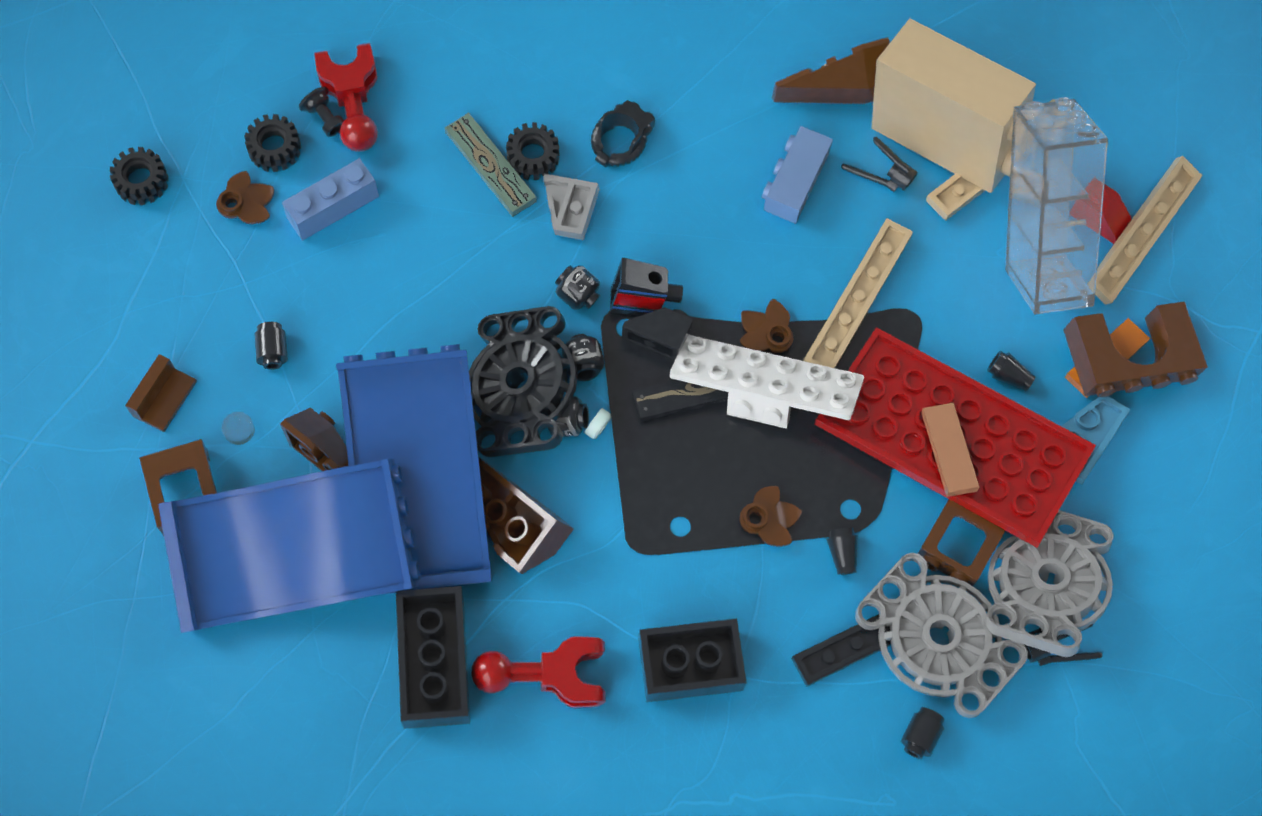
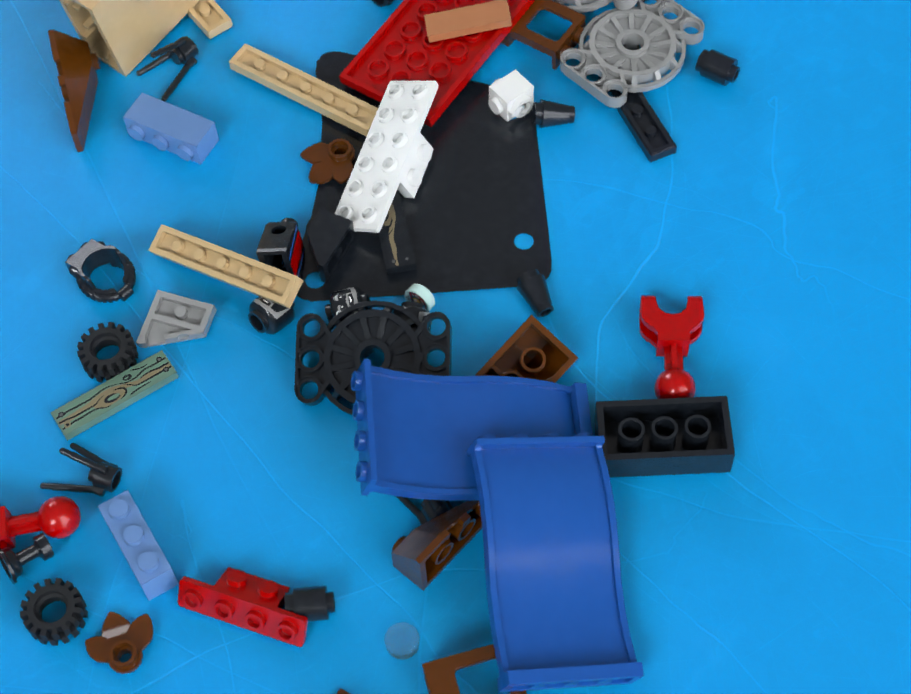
camera: 80 degrees left, 10 degrees down
black brick [638,618,746,703] -> none
reddish brown plate [739,486,802,547] -> none
none -> black plant [40,443,122,497]
none -> tan plate [148,224,304,309]
none -> red bracket [178,567,308,647]
none -> white brick [488,69,534,122]
none -> black cone [516,269,554,317]

